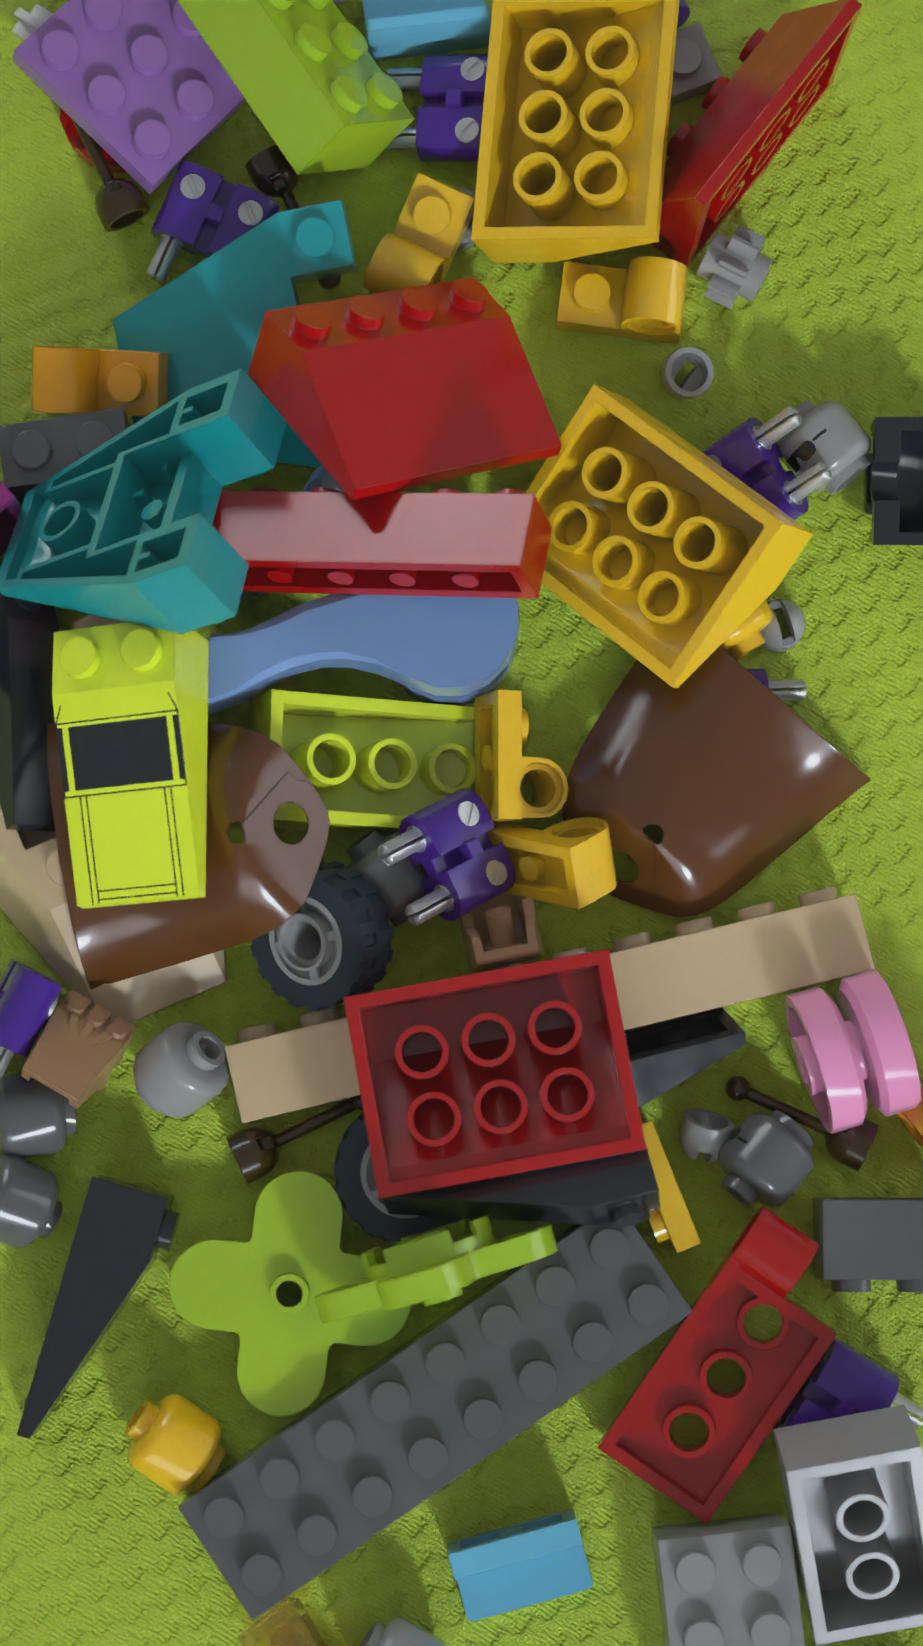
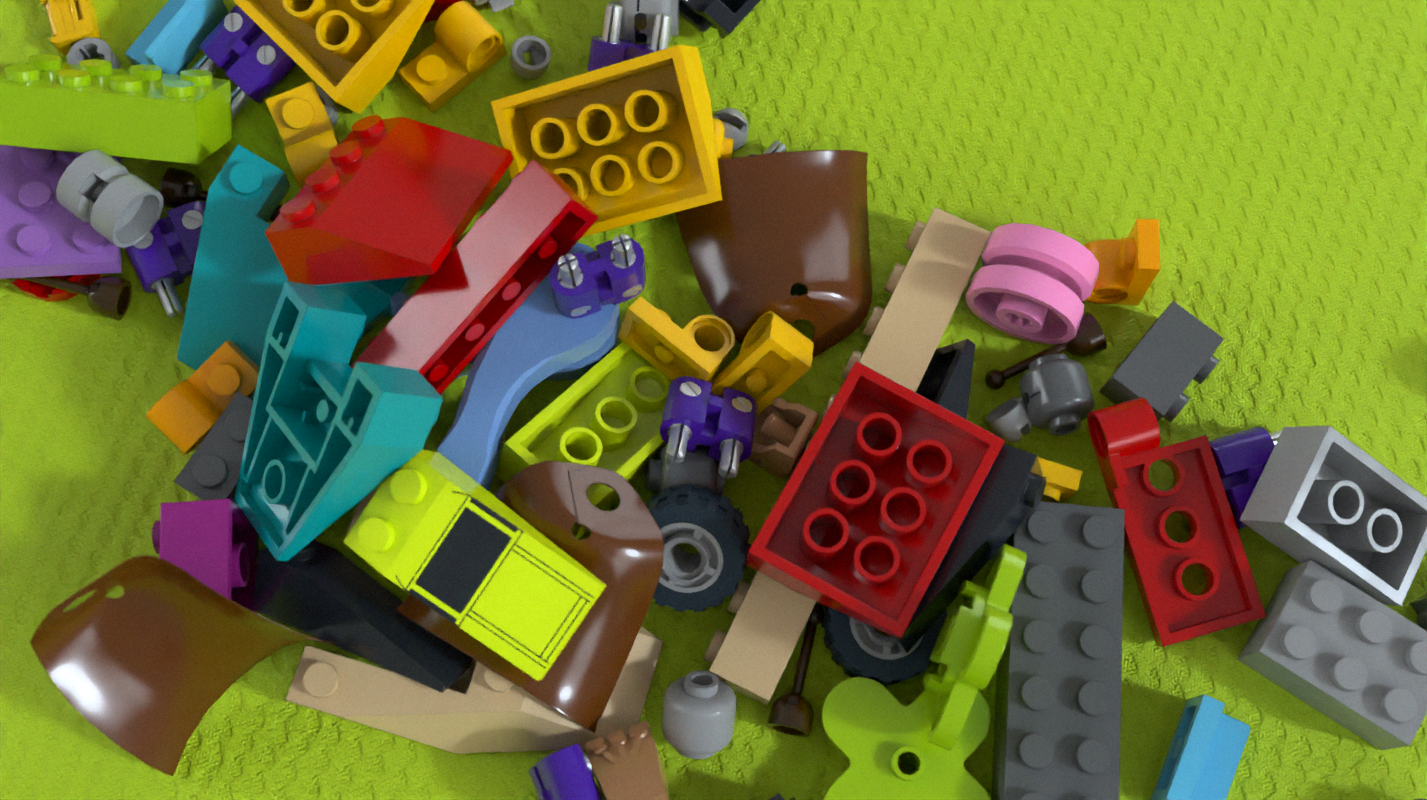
camera: 50 degrees left, 10 degrees down
none -> light grey wheel [56,149,163,248]
none -> dark purple piece [549,233,646,319]

